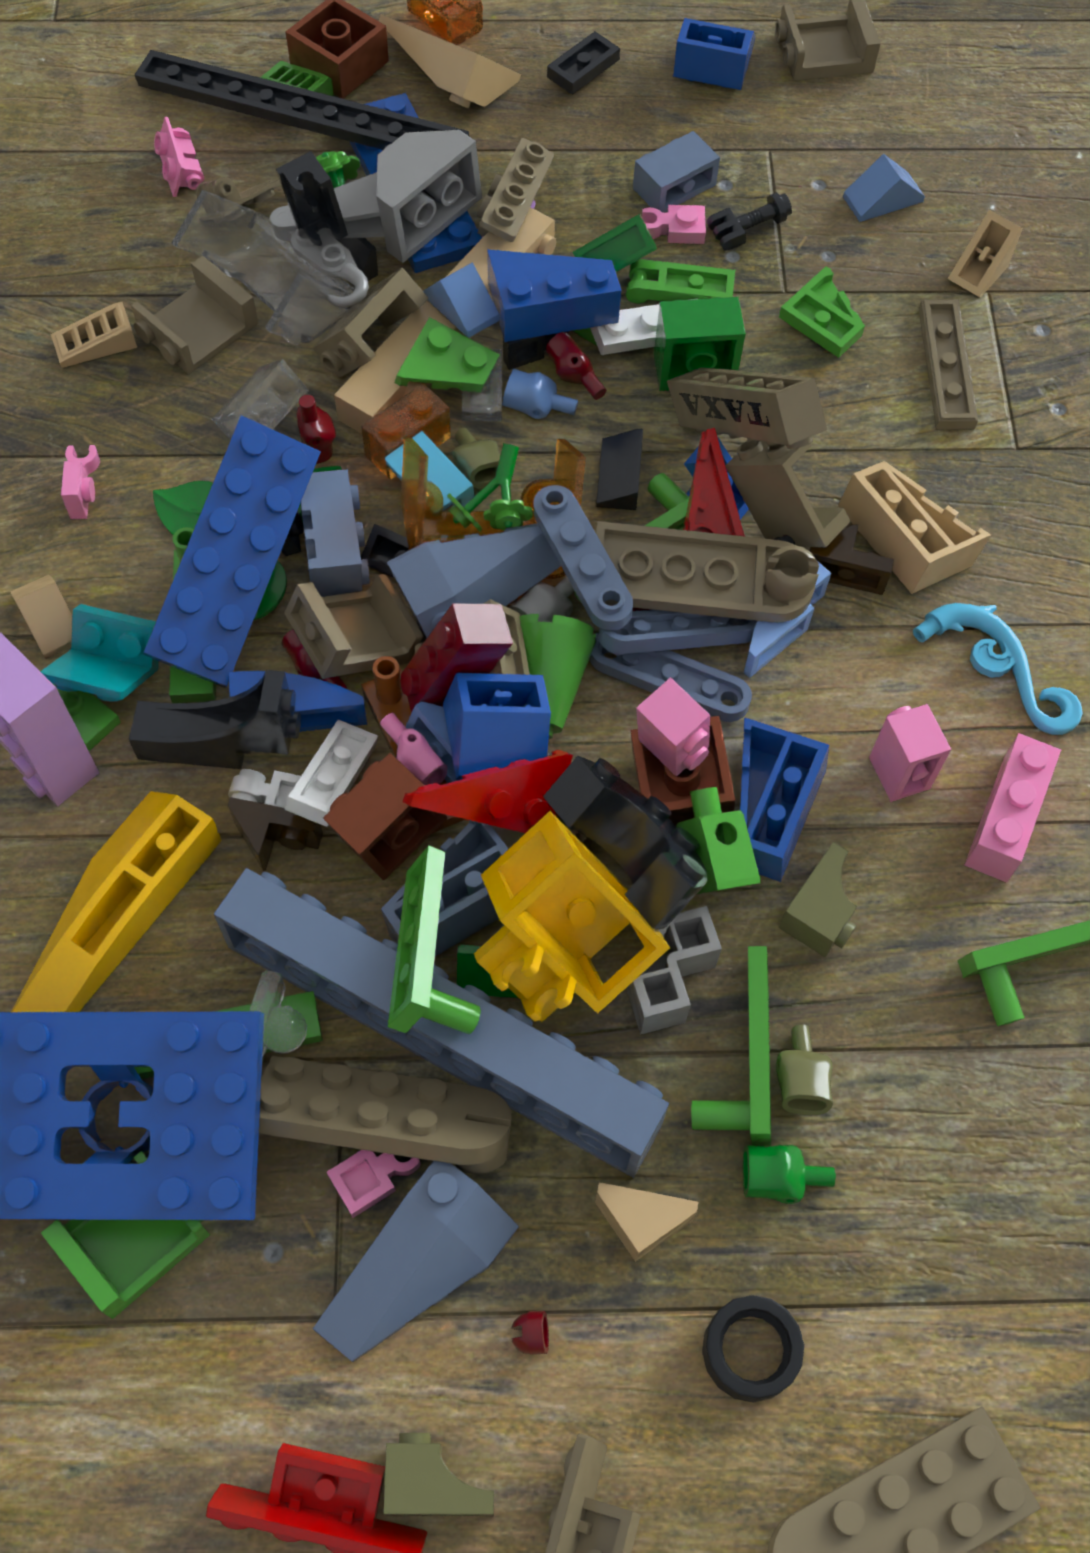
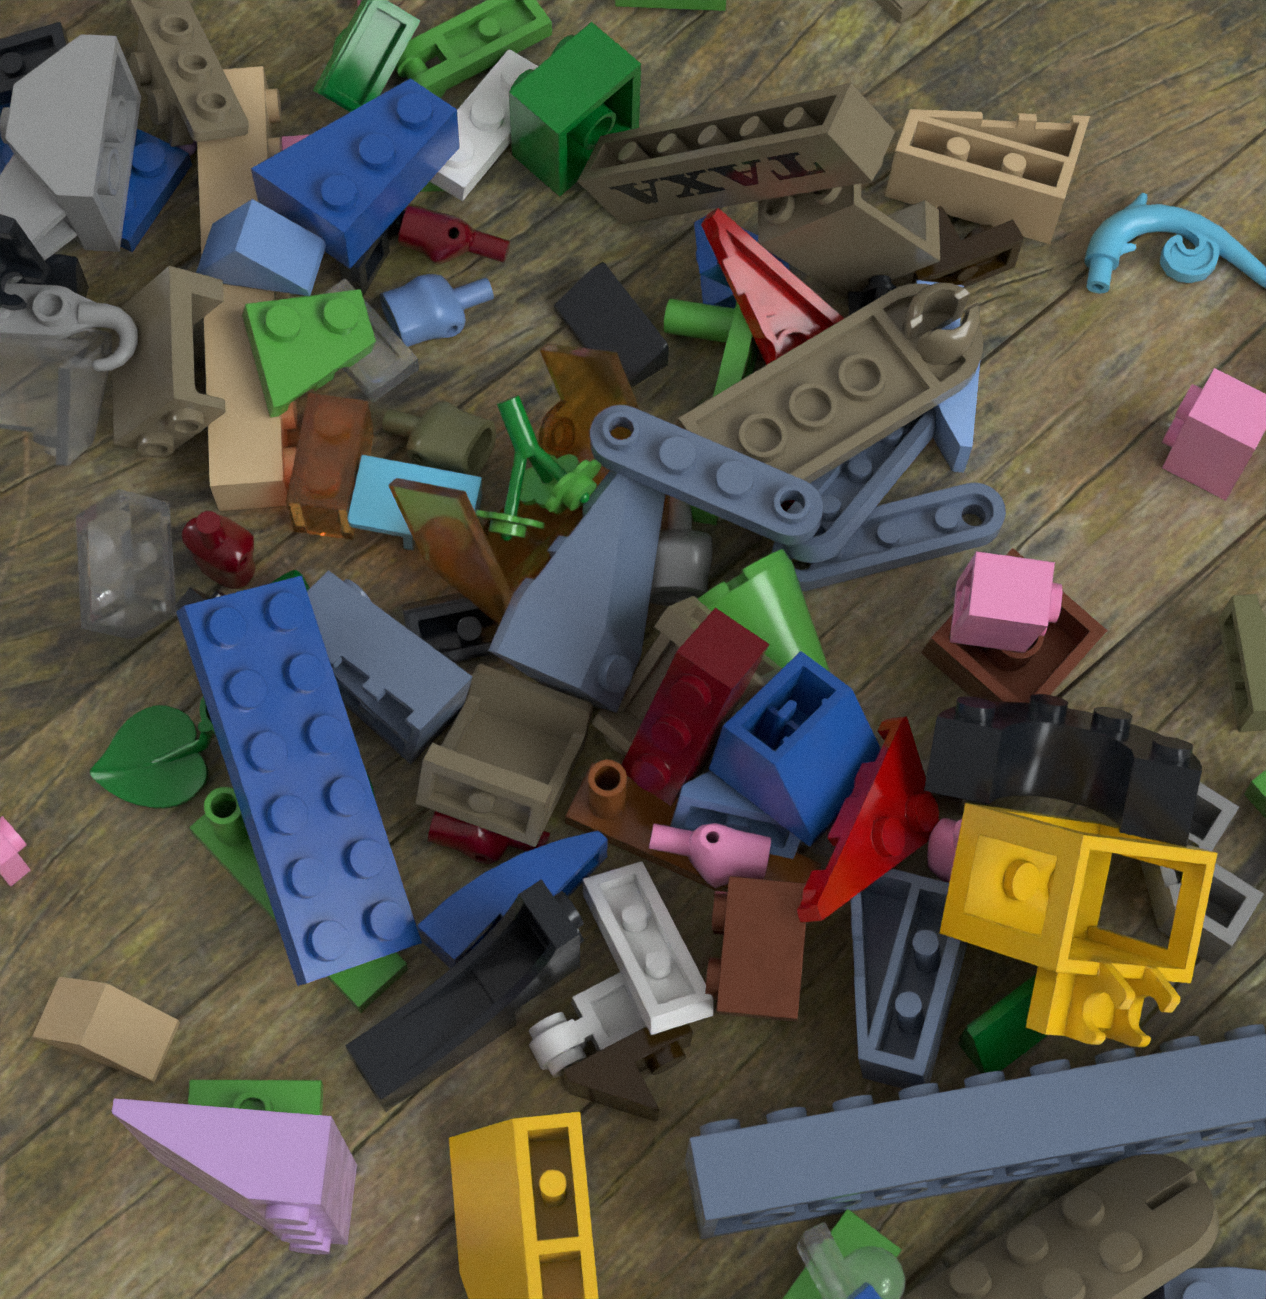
camera: 40 degrees left, 5 degrees up
teal bracket [40,604,159,701] -> none
bright green piece [388,845,481,1034] -> none
bright green torso [676,787,761,894] -> none
blue wedge [740,717,829,882] -> none

